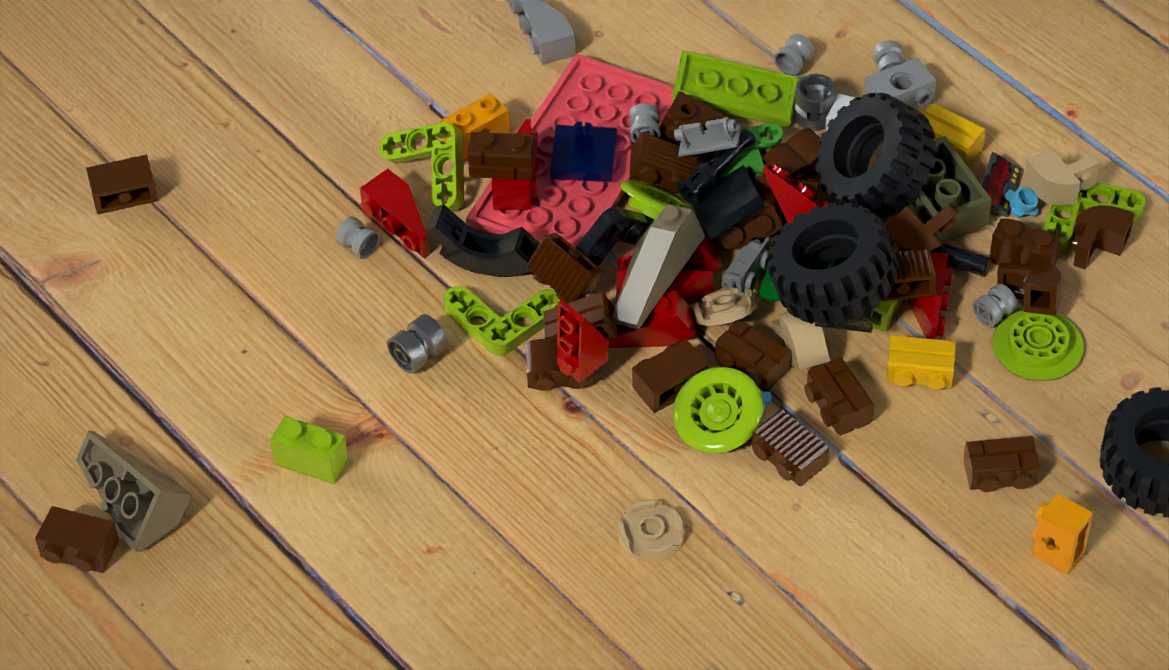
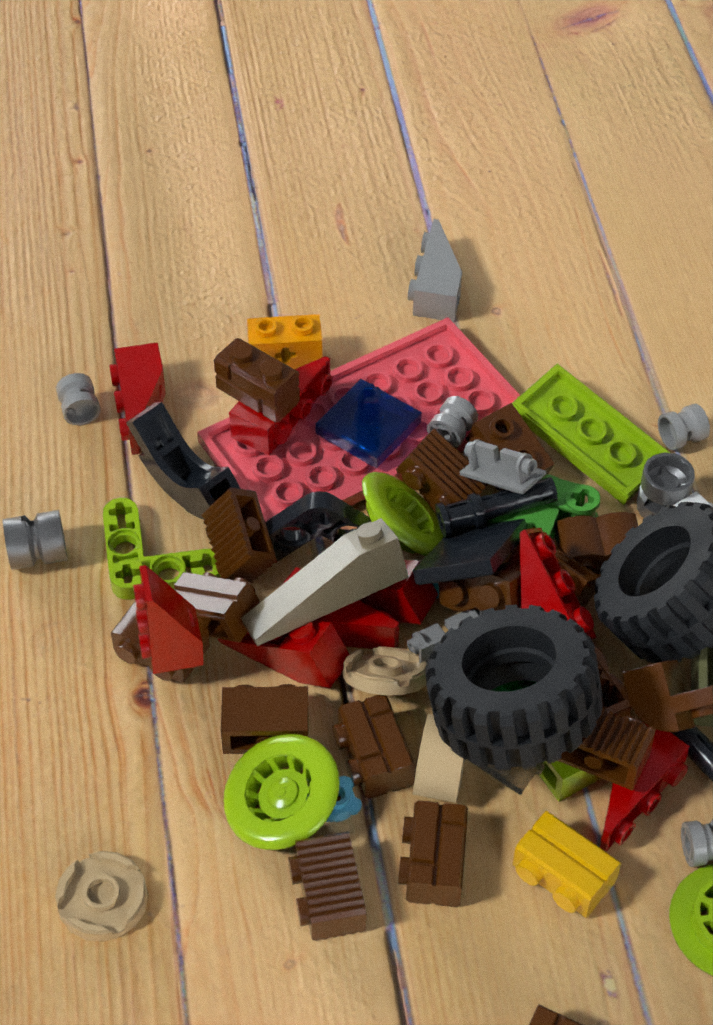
camera: 30 degrees right, 0 degrees up
lime beam [379,122,465,212] -> none

